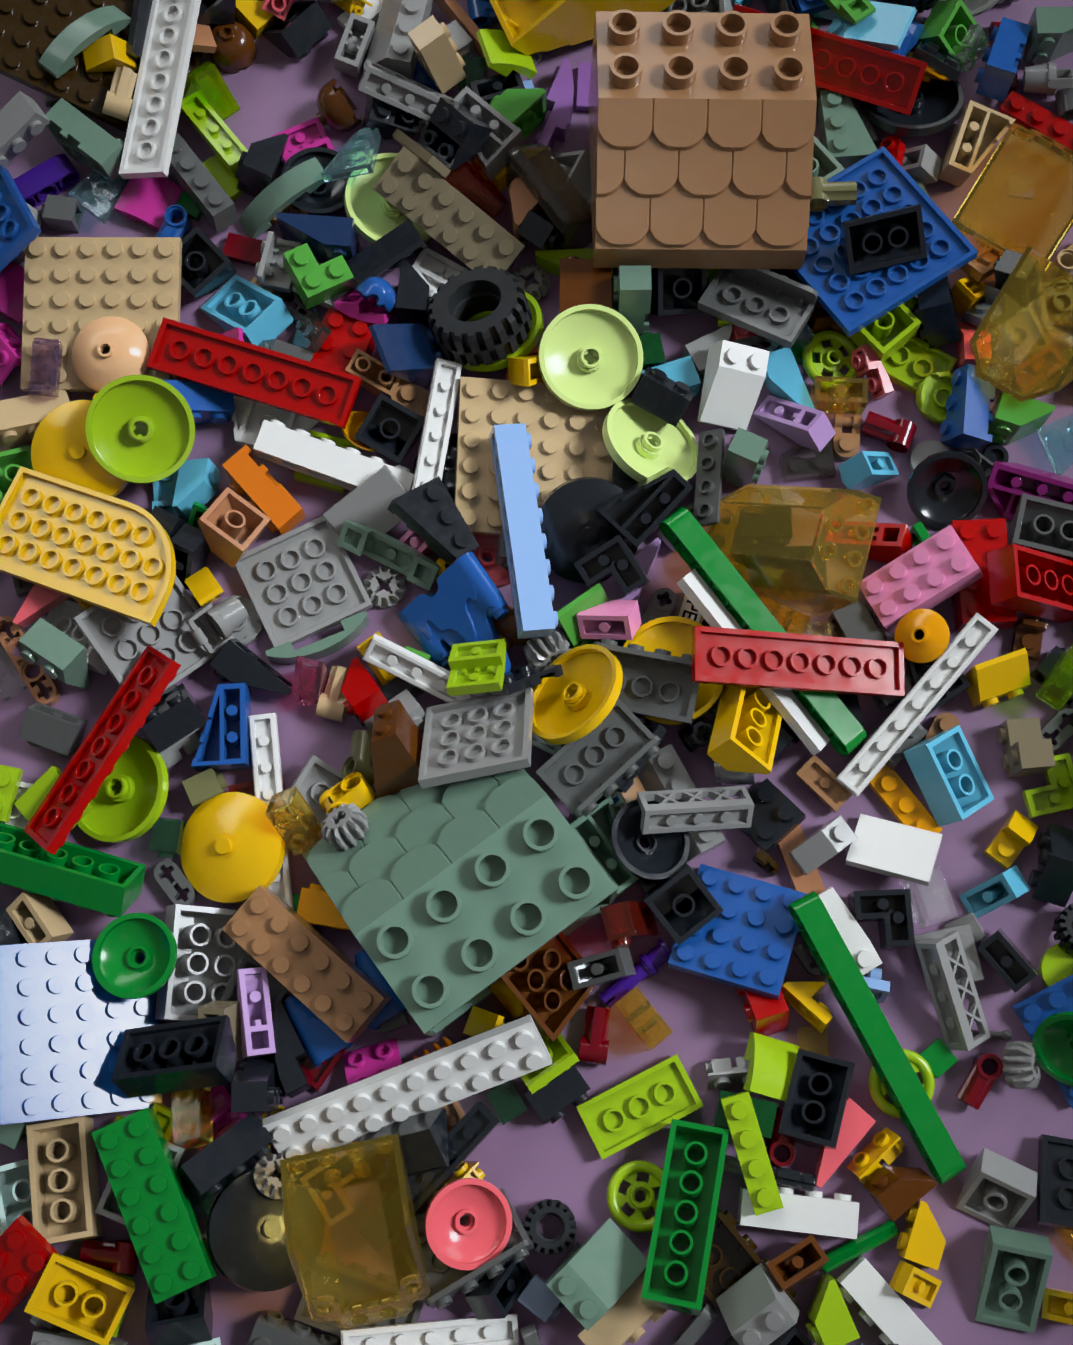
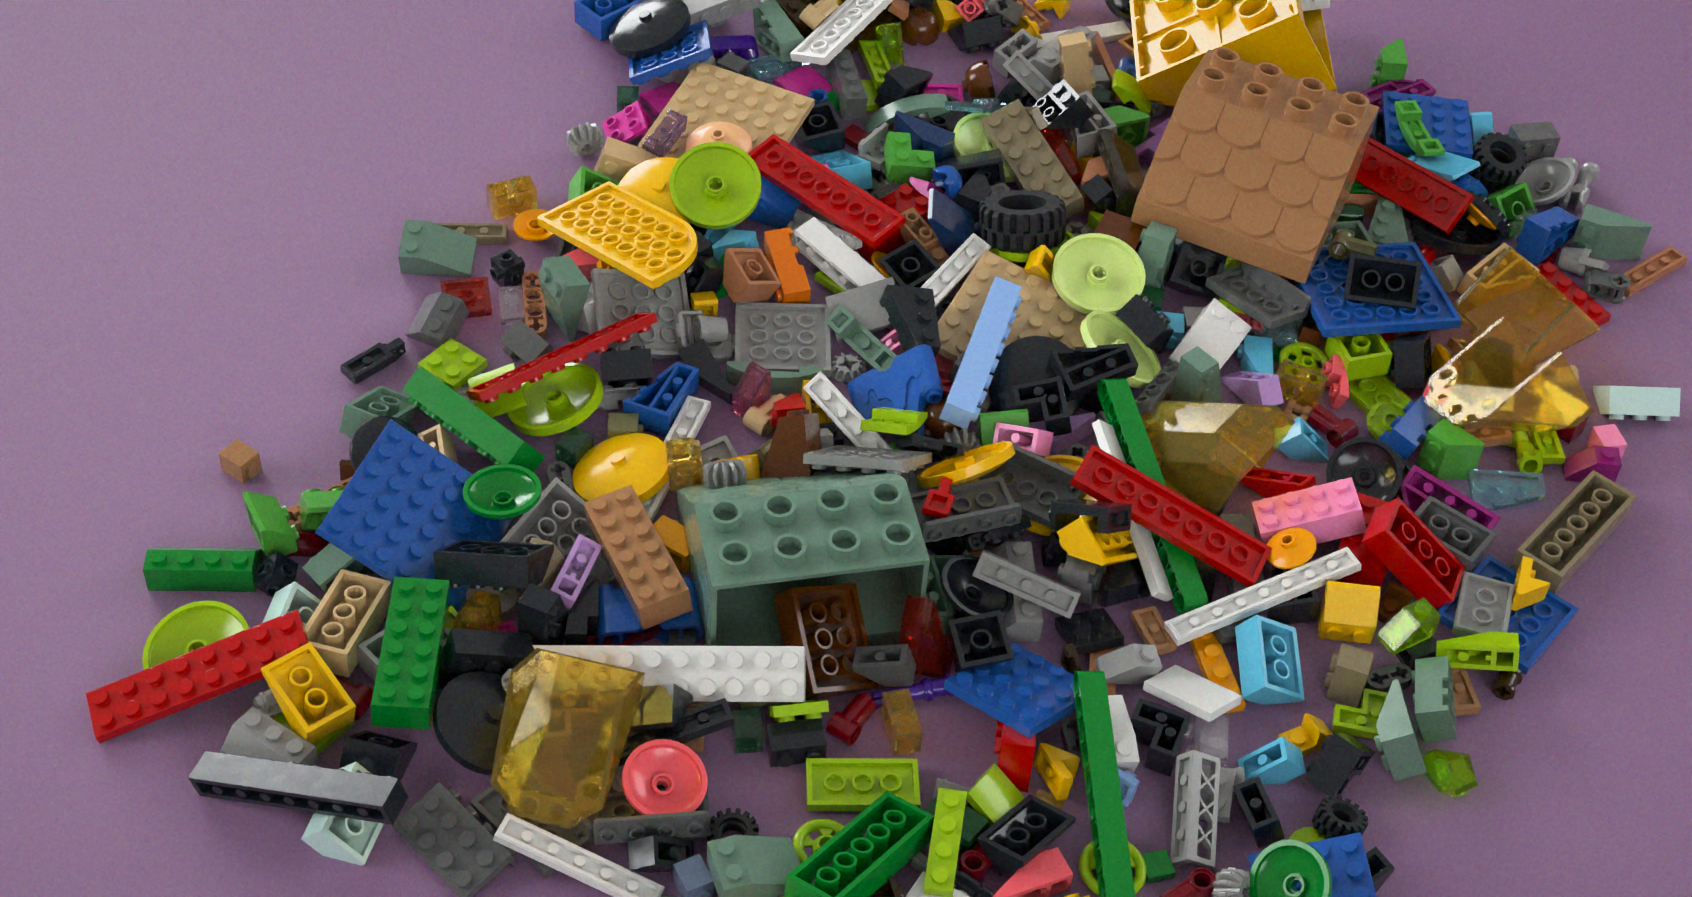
camera: 20 degrees right, 30 degrees down
none -> red plate [922,477,955,519]
none -> black panel [1048,498,1132,534]

